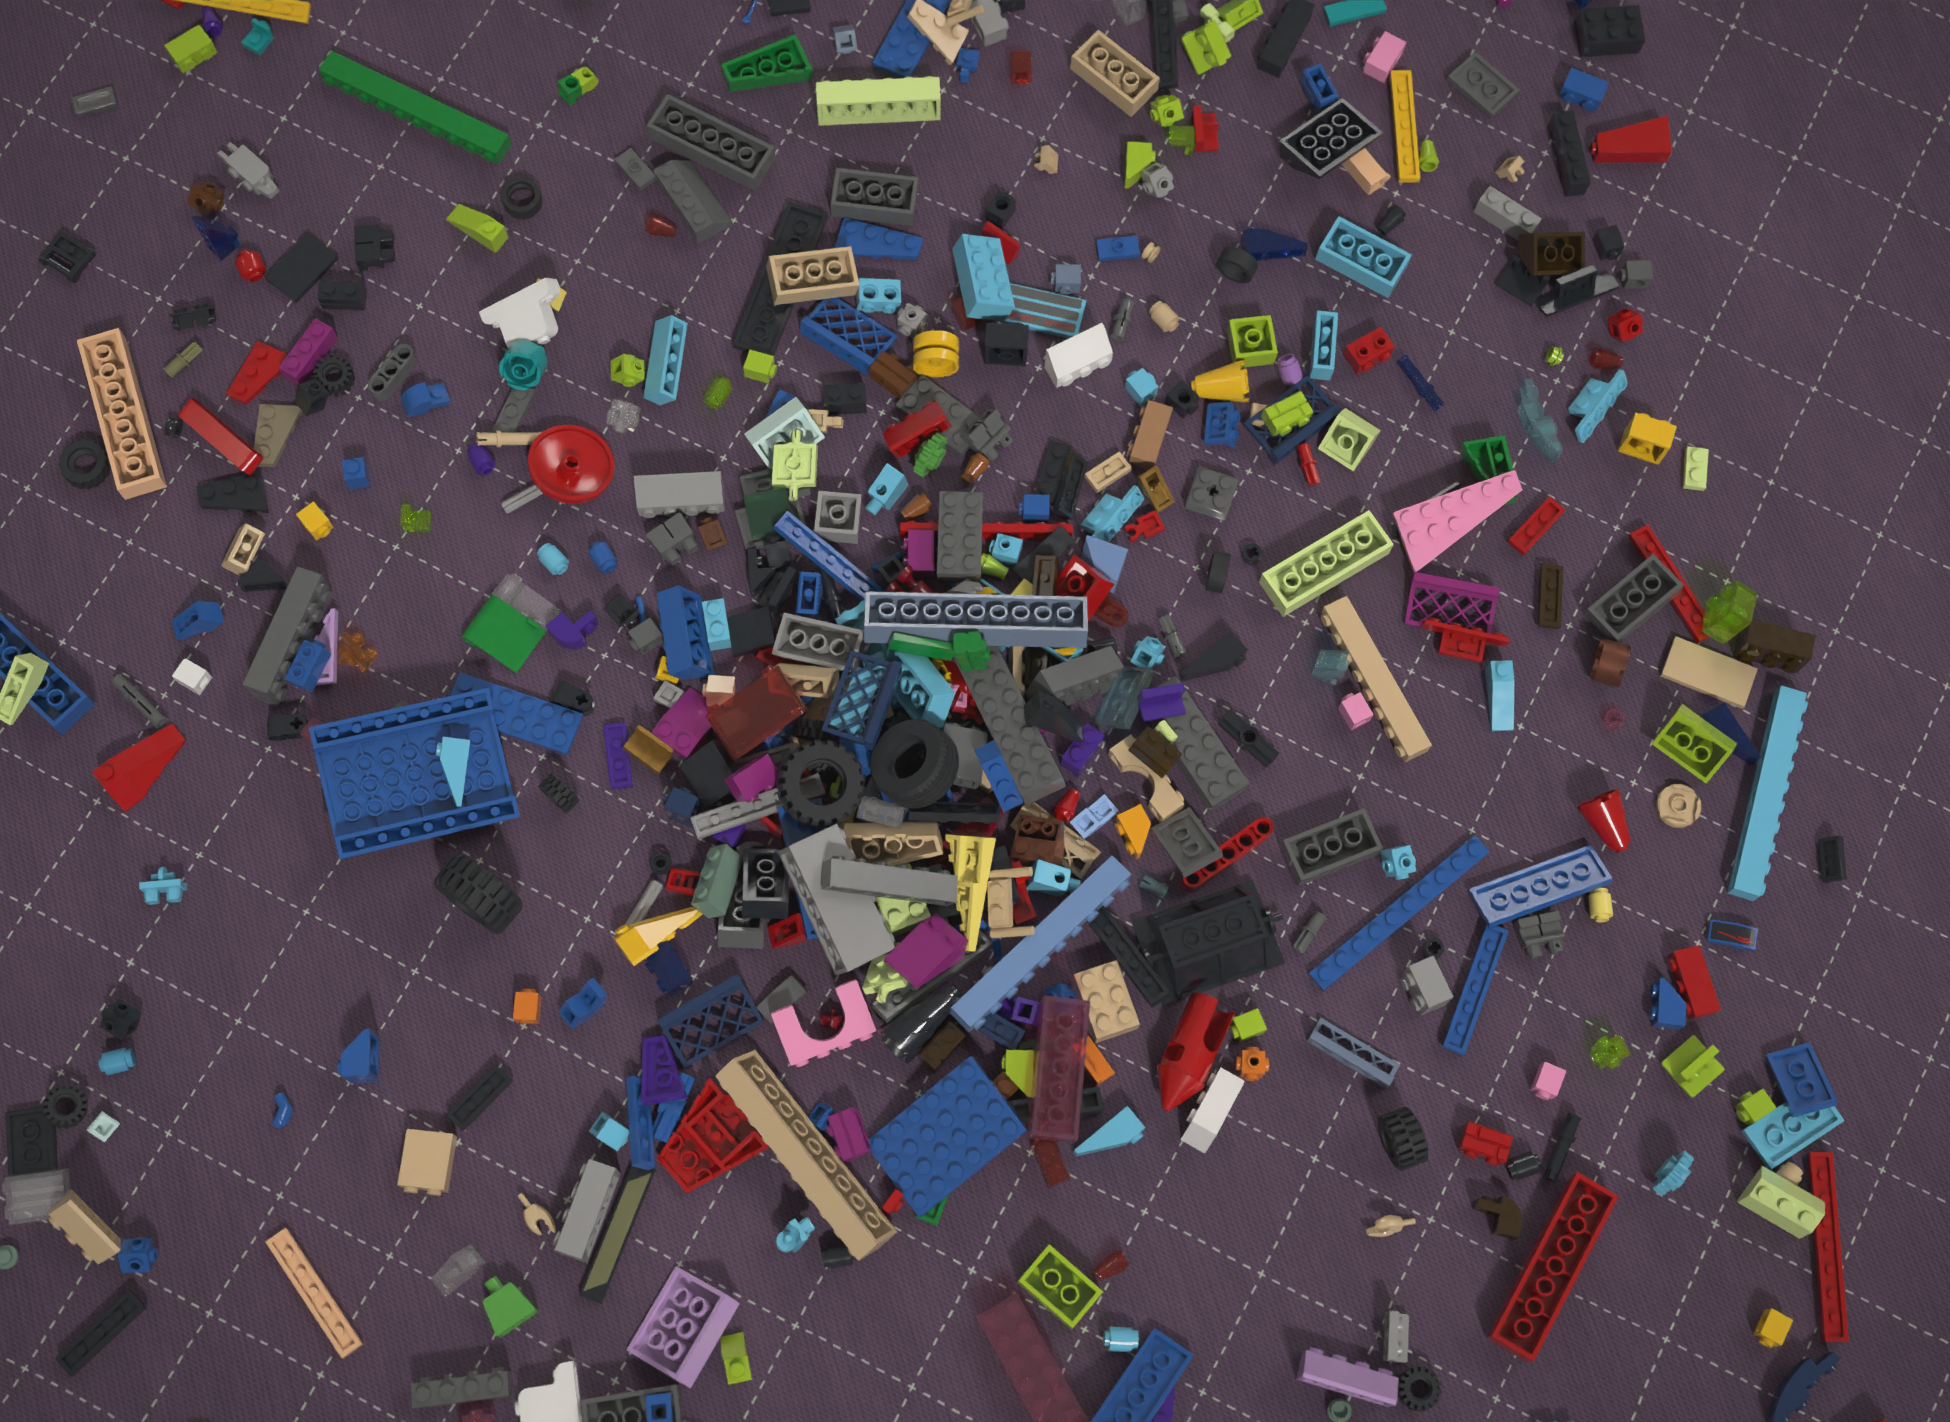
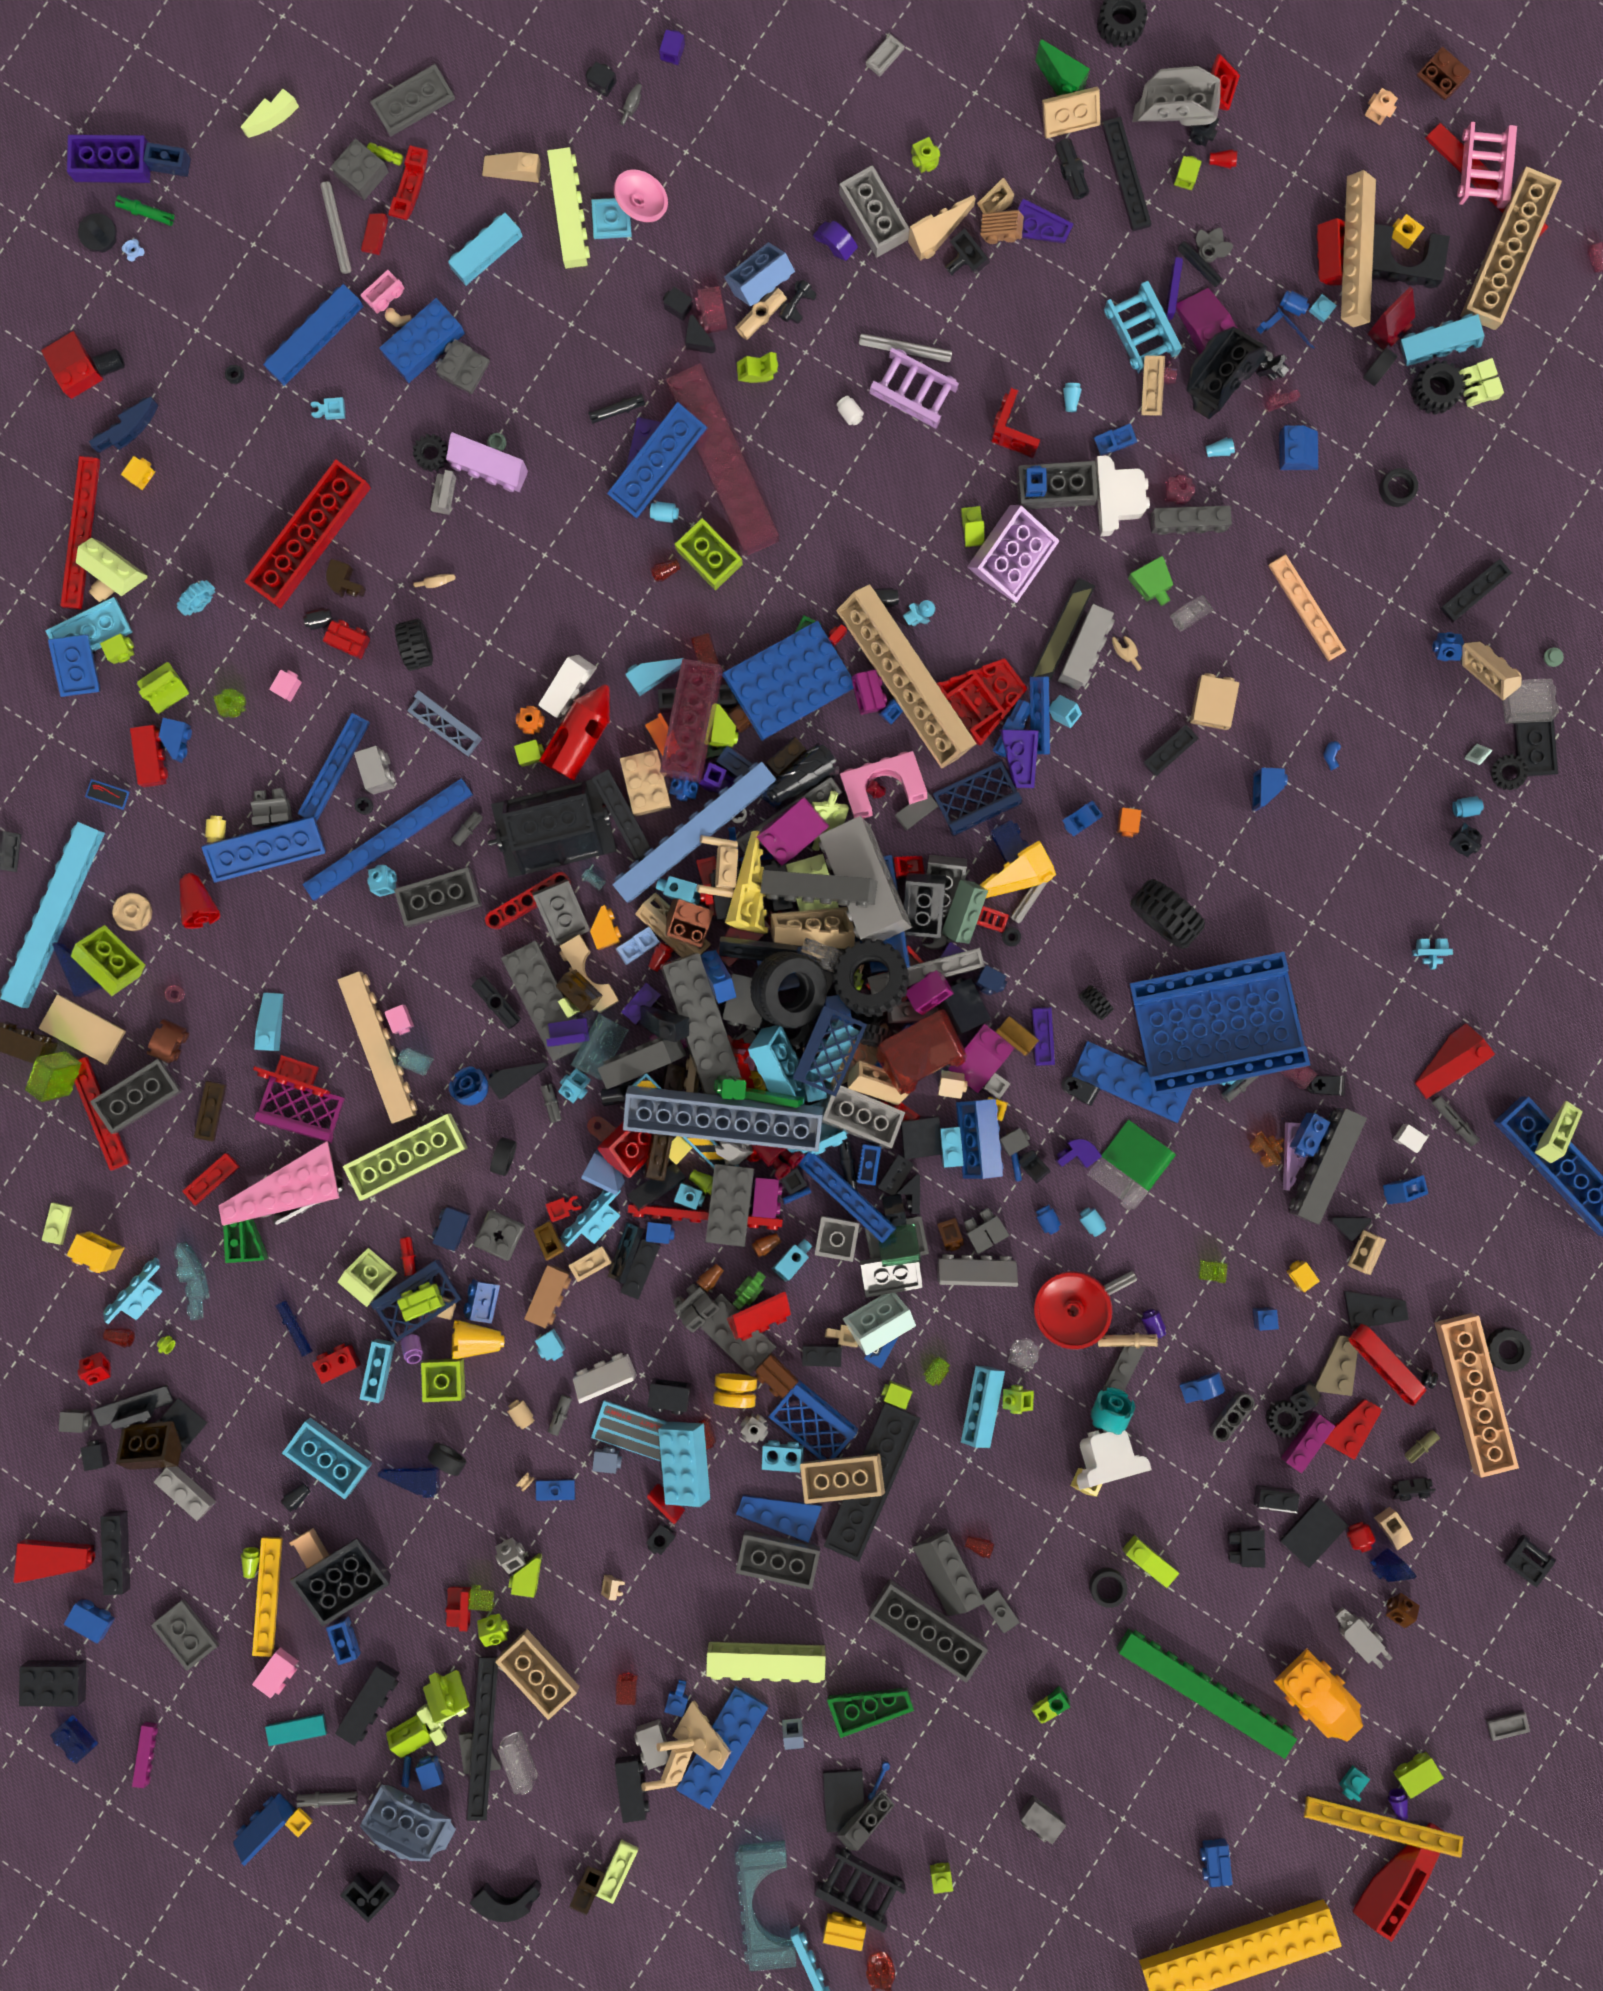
camera: 170 degrees left, 15 degrees up
medium azure slope [436,737,470,809] -> none
yellowish green plate [772,430,818,501] -> none
black brick [1165,380,1199,419] -> none
black bush [1241,543,1262,565] -> none
tan tile [1496,156,1524,182] -> none
black pin [1542,1113,1581,1183] -> none
none -> dark blue brick [432,1206,471,1251]
none -> blue cylinder [449,1066,489,1106]
none -> light orange slope [1274,1649,1363,1741]
none -> tan slope [1374,1507,1413,1551]

